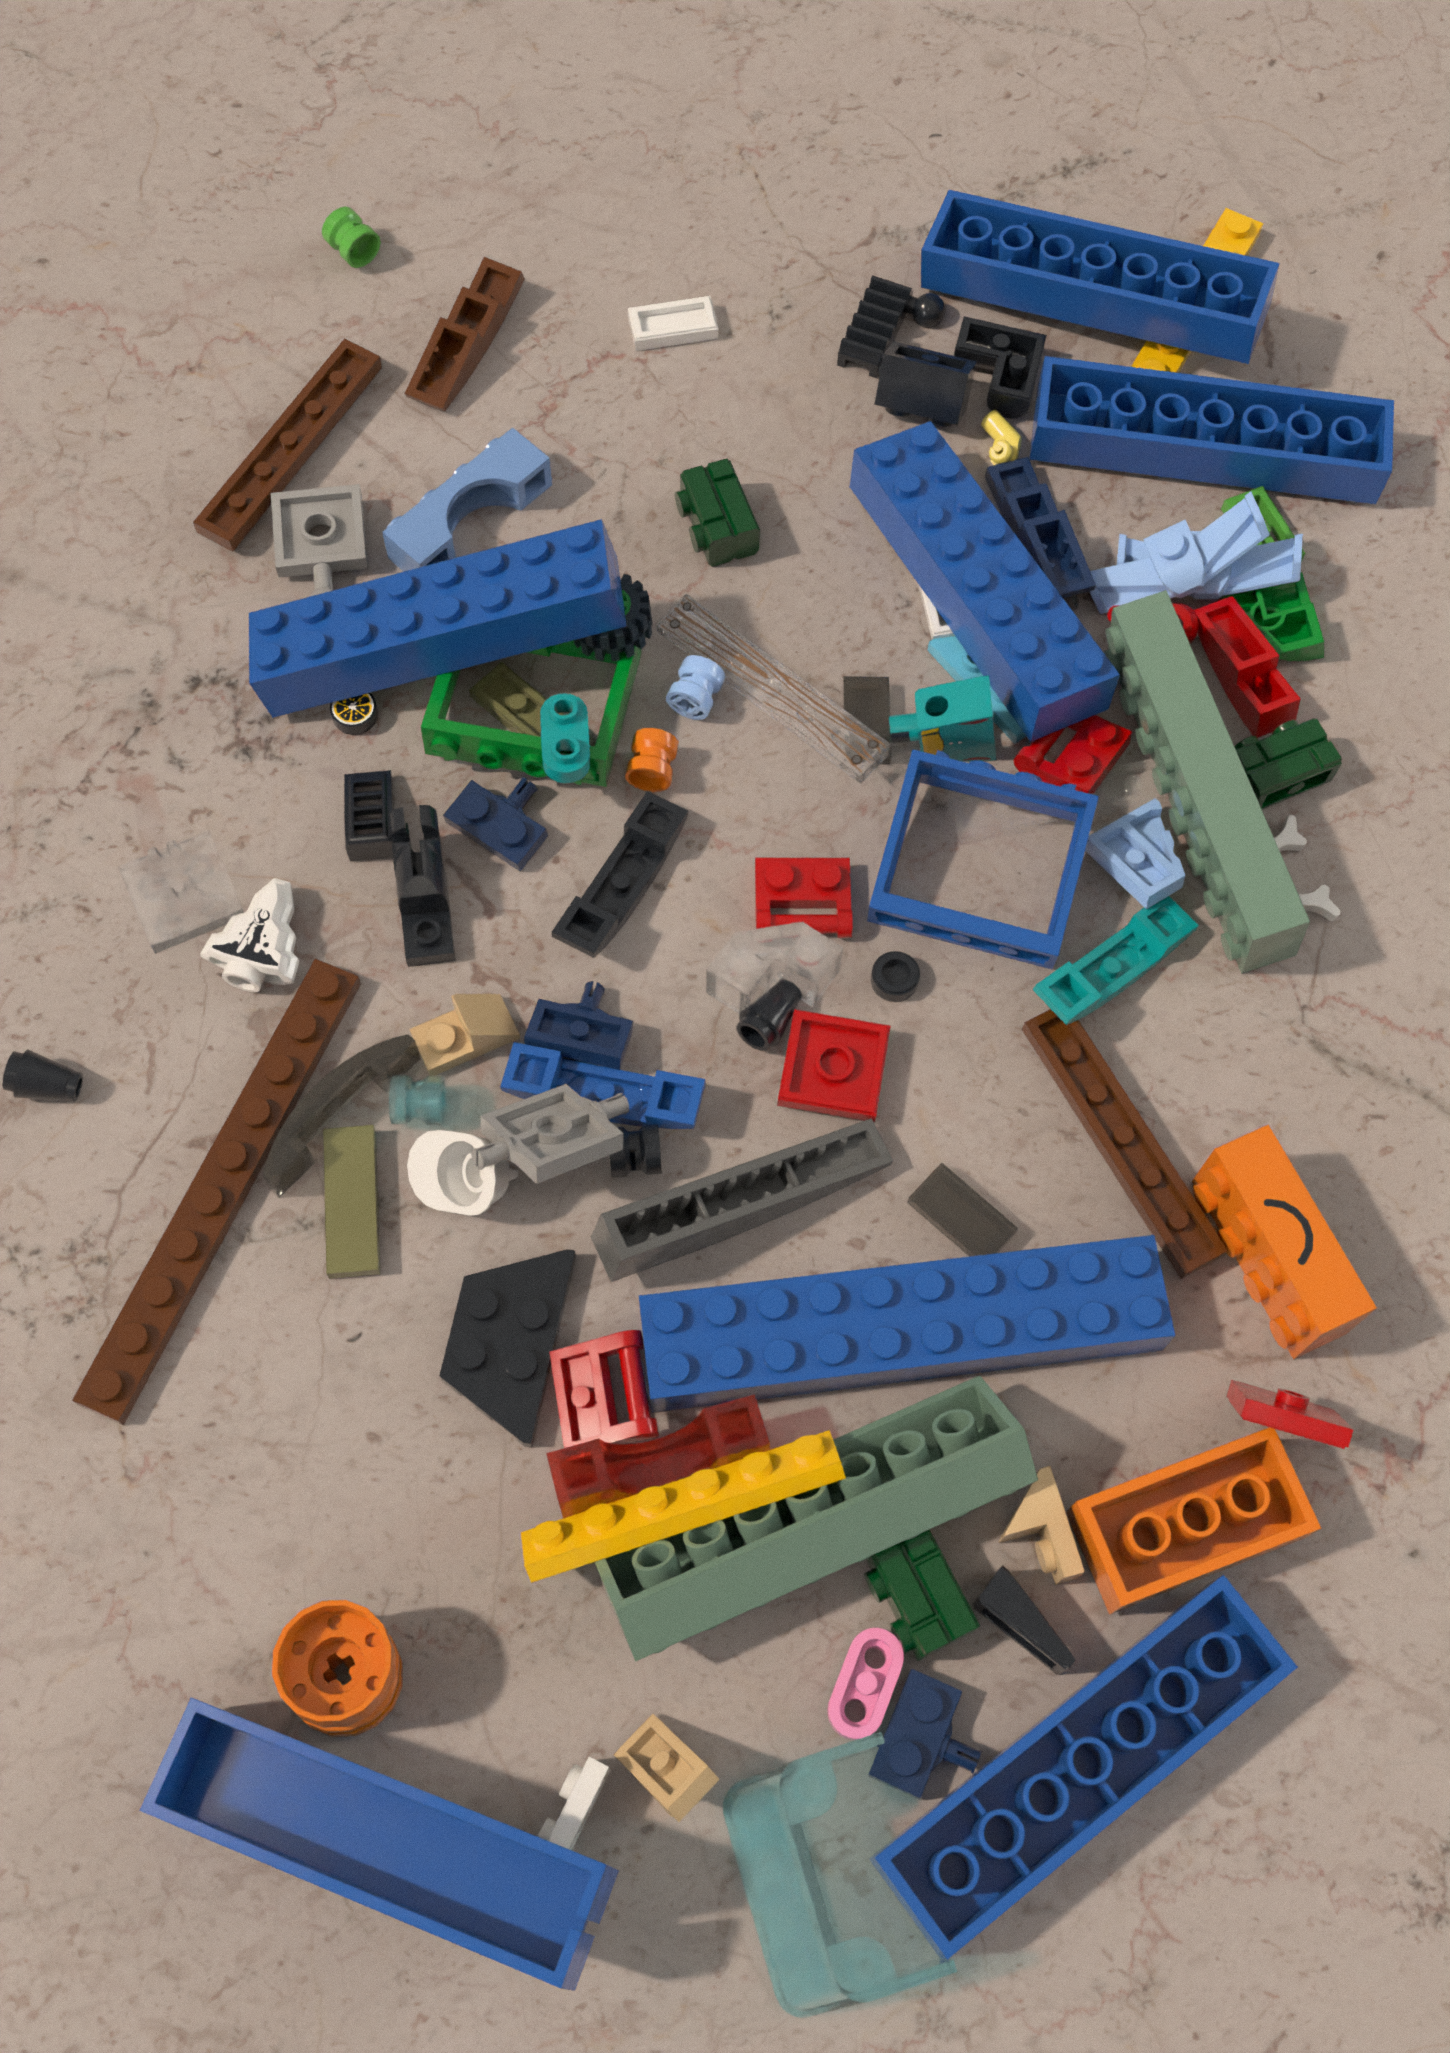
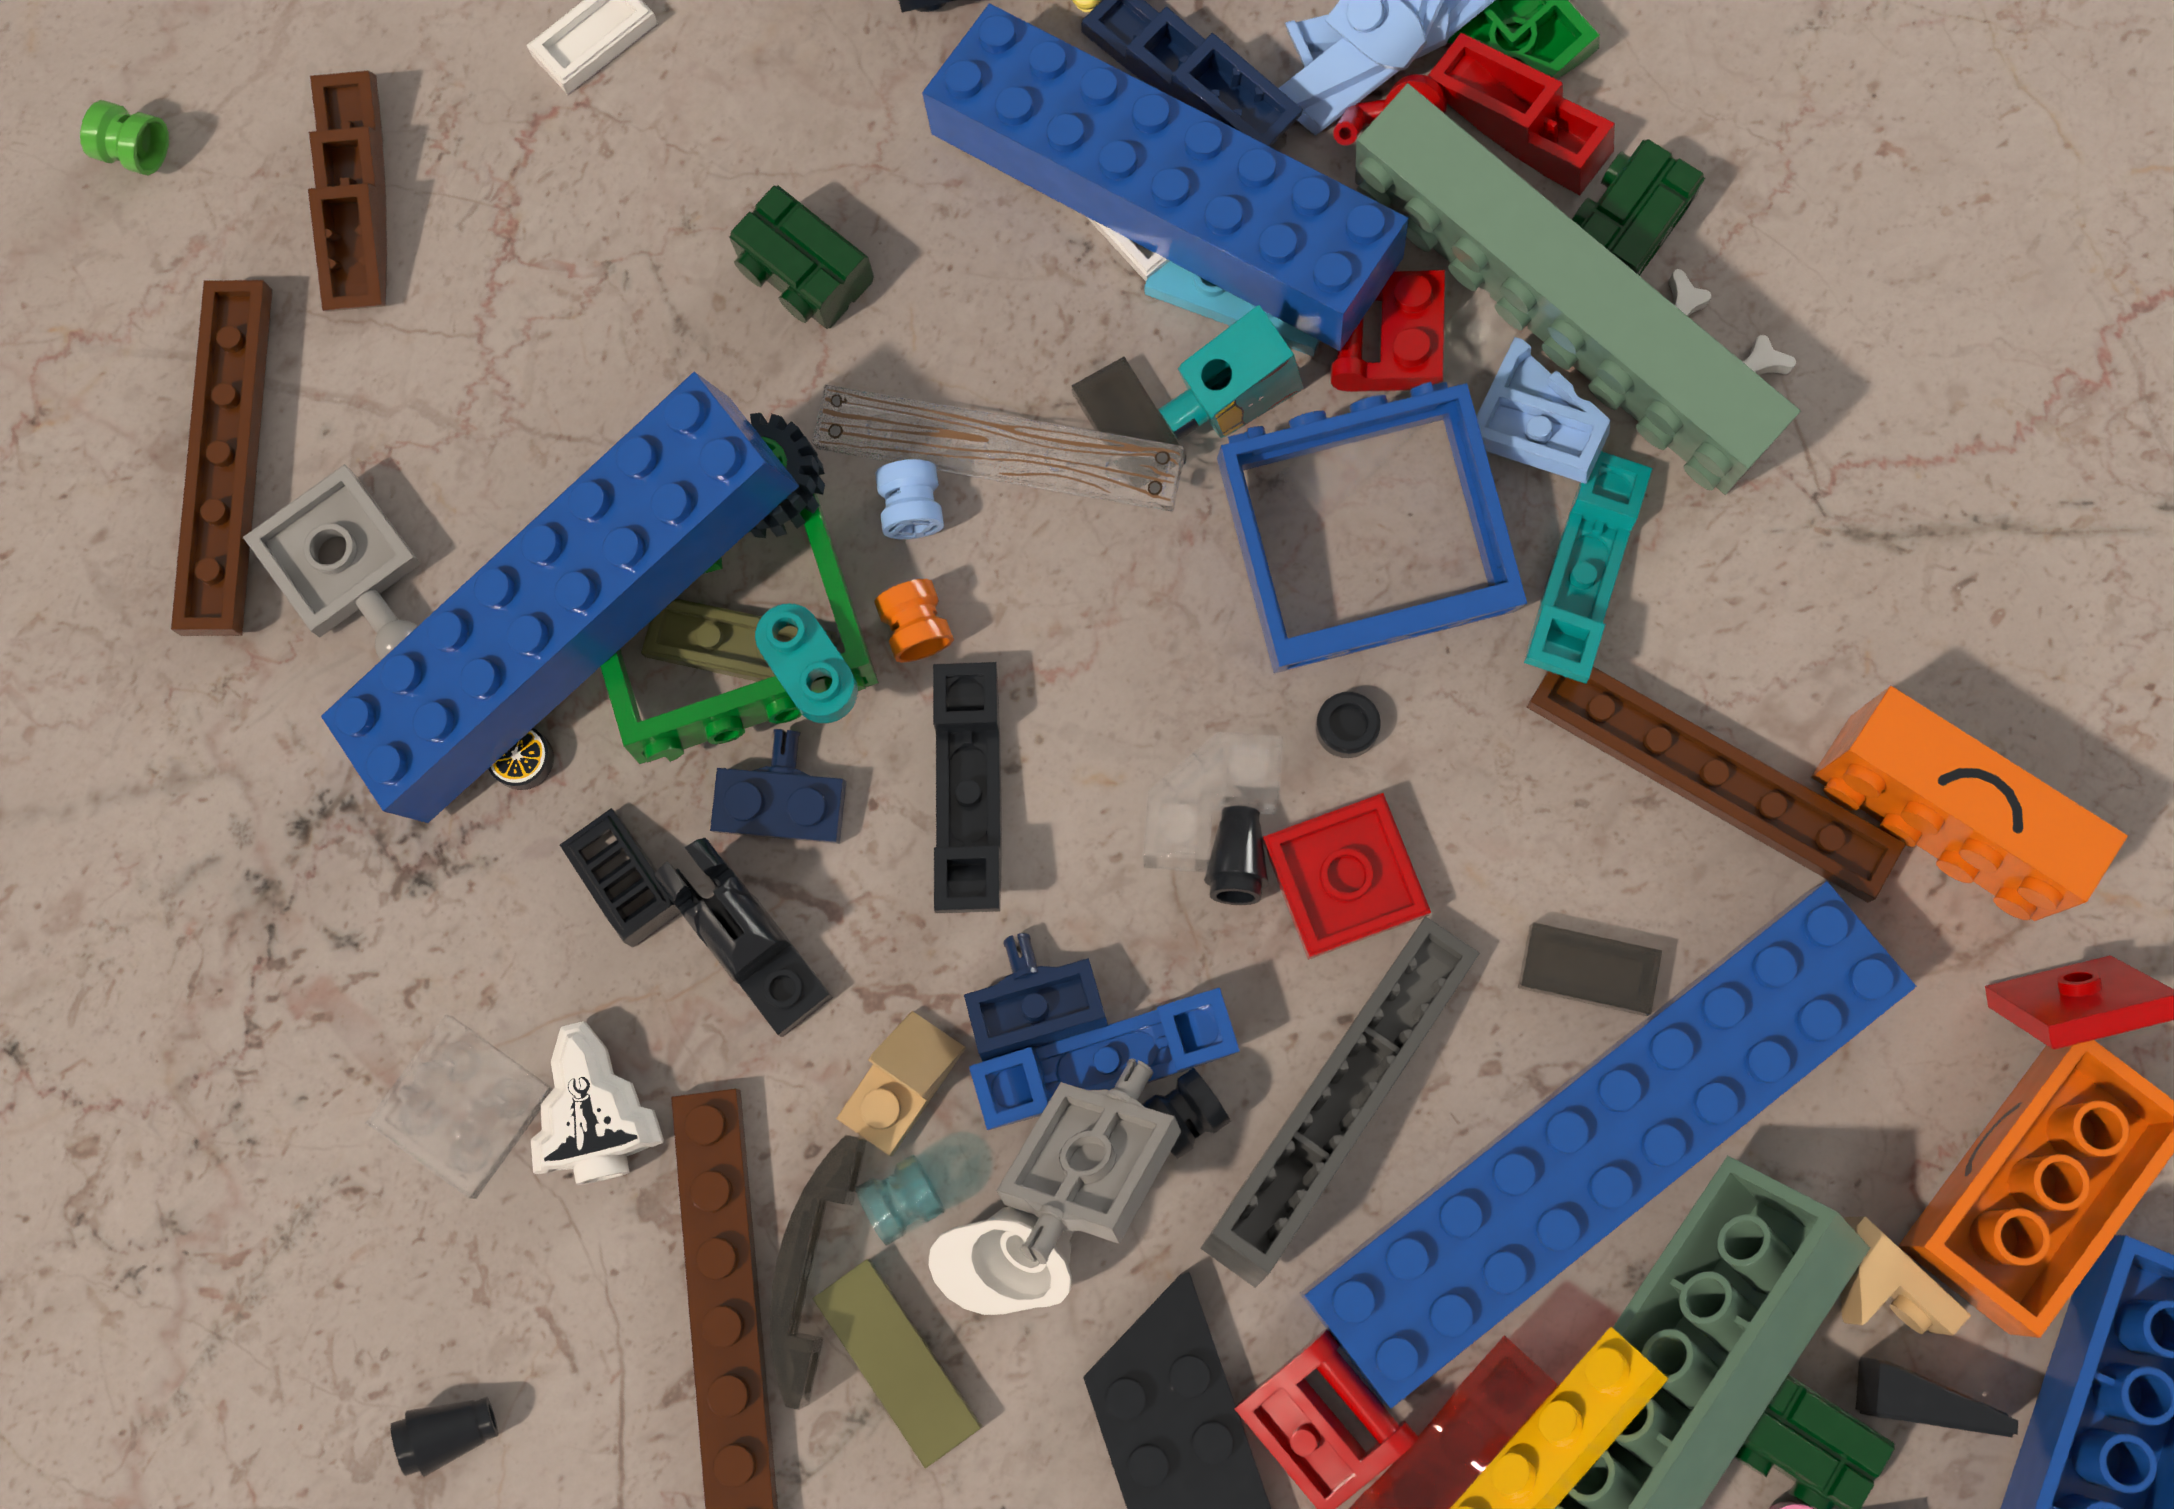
camera: 20 degrees left, 10 degrees up
medium blue arch [382,427,552,572] -> none
red plate [755,857,853,938] -> none

